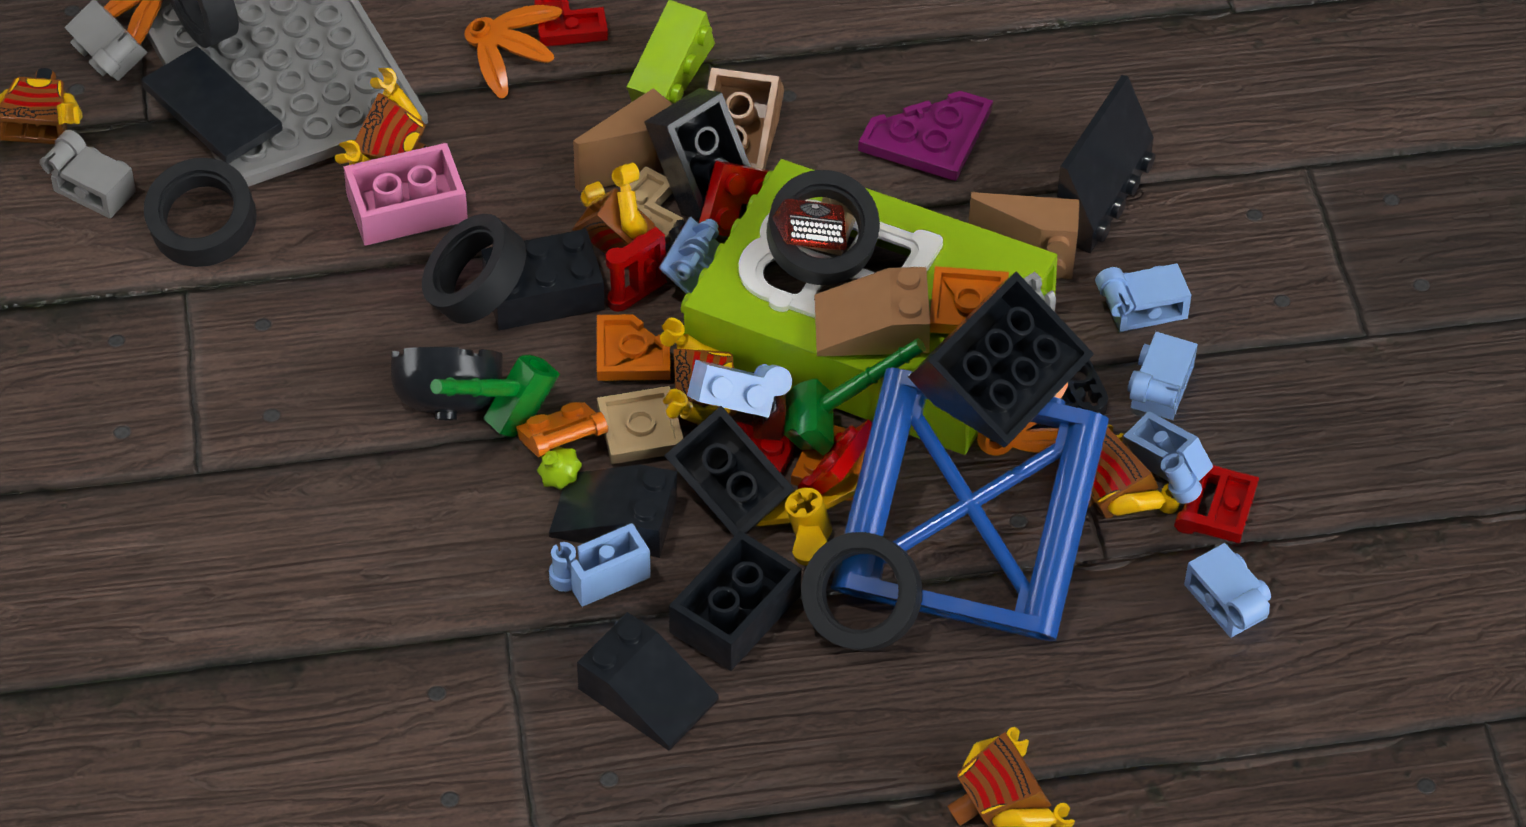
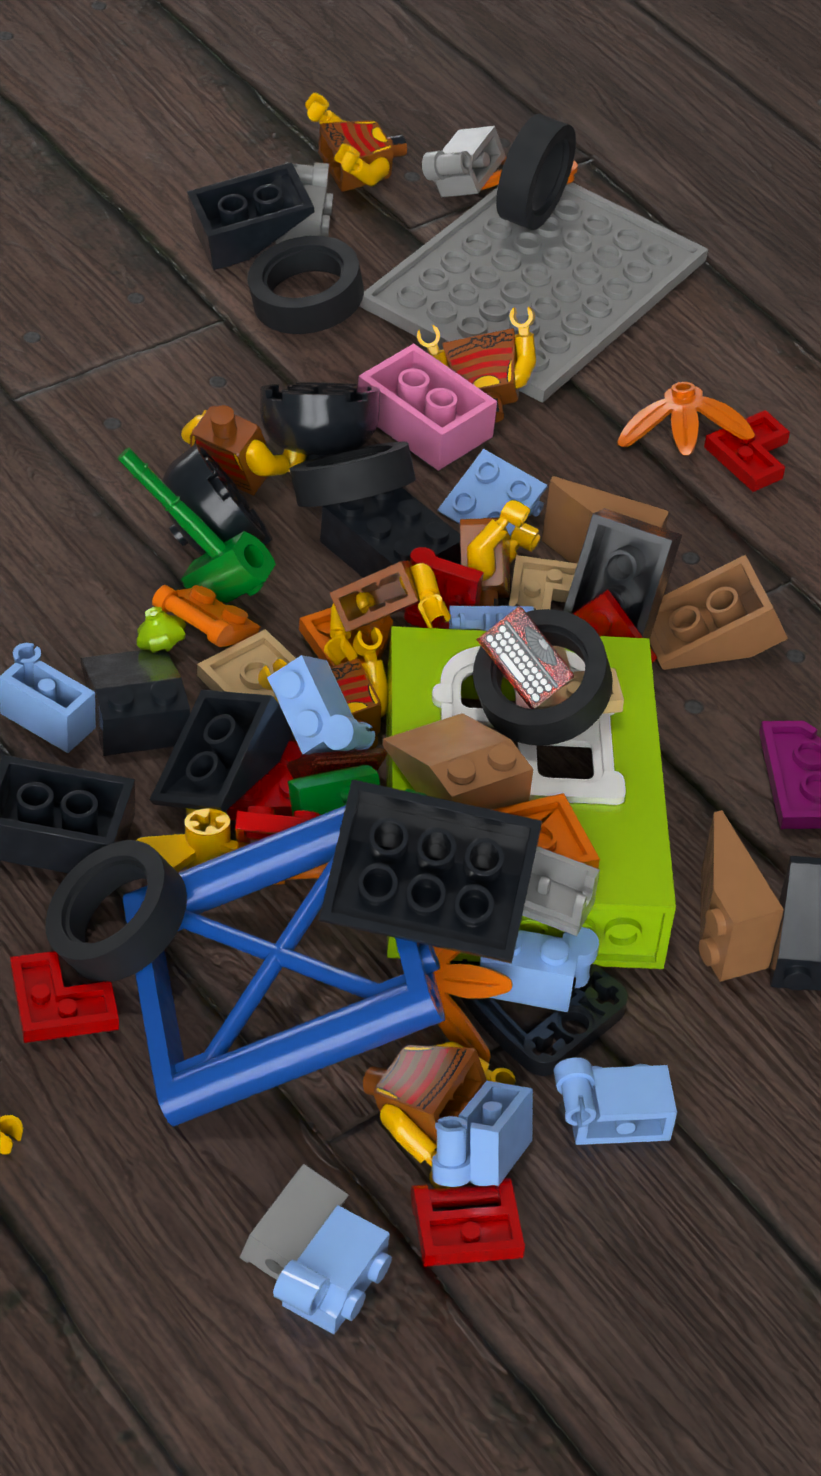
camera: 60 degrees right, 5 degrees down
black tile [141,46,283,164] -> none
lime wedge [627,0,715,104] -> none
light blue hinge [1095,263,1192,332] -> none
none -> red plate [10,951,119,1043]
none -> torso [181,405,307,496]
none -> black slope [187,162,315,270]
none -> light grey hinge [240,1164,349,1279]
none -> black cylinder [260,382,380,460]
none -> torso [324,561,451,666]
none -> light blue hinge [437,449,548,537]

